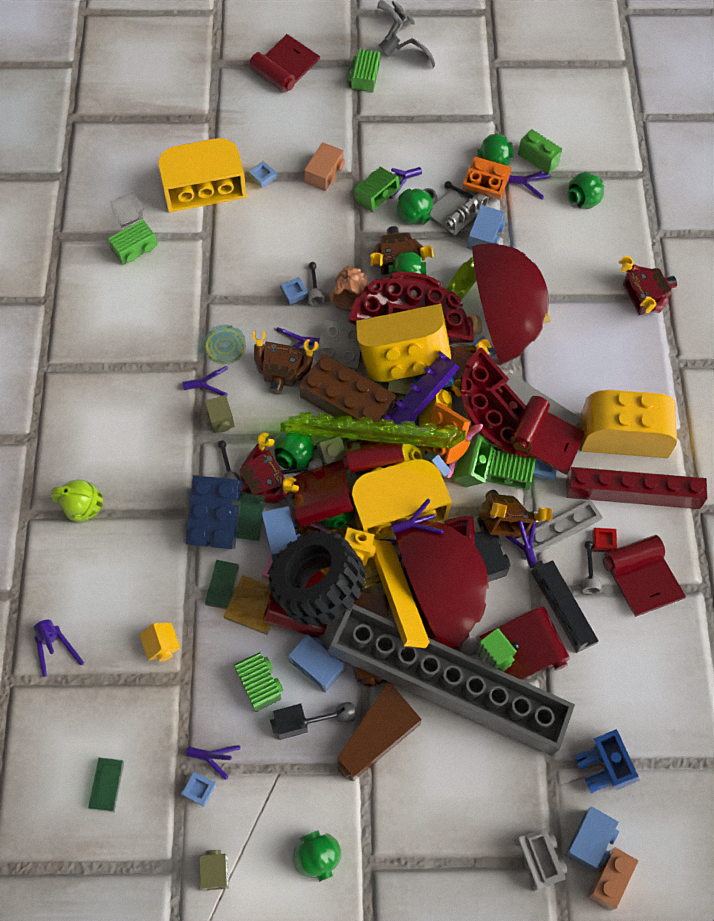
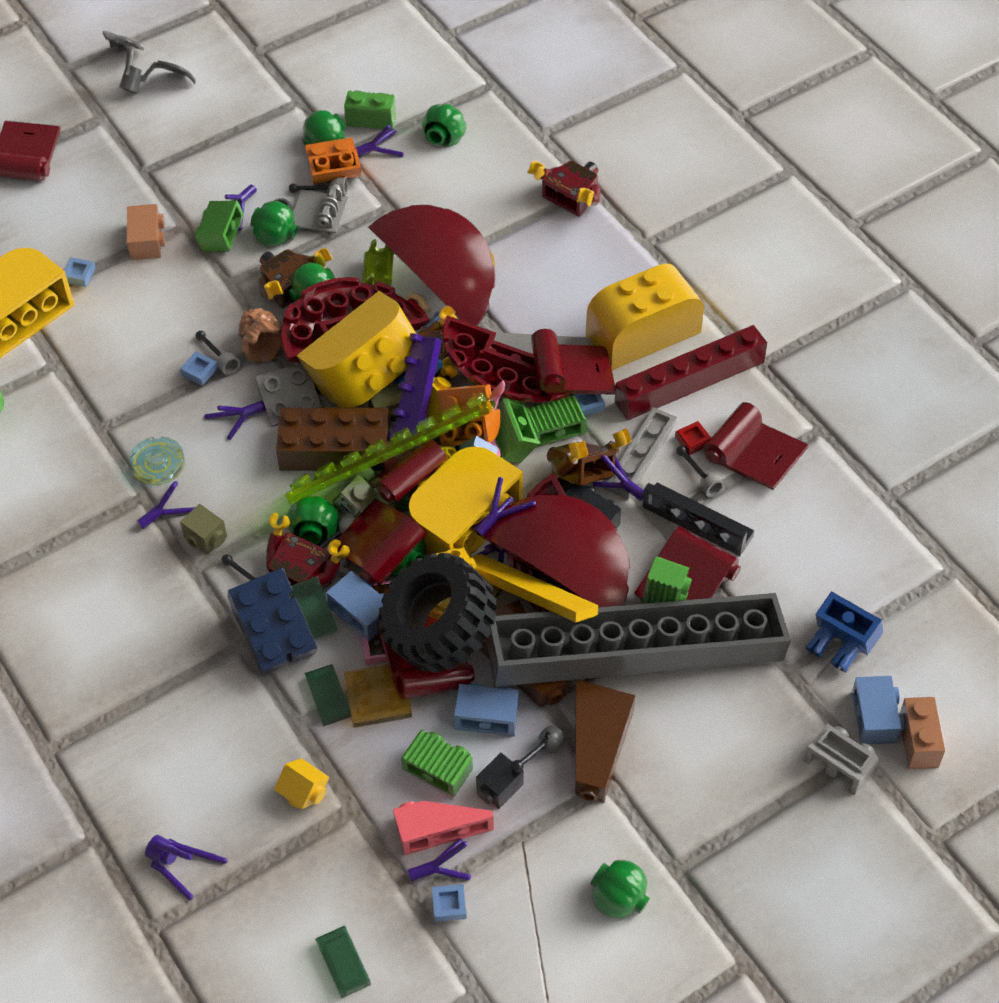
camera: 30 degrees left, 10 degrees down
lime helmet [51,480,104,522] -> none
olive brick [199,850,229,891] -> none
reddish brown torso [252,330,319,395] -> none
bright green brick [348,49,380,92] -> none
medium blue brick [467,205,506,249] -> none
none -> coral slope [393,801,494,855]

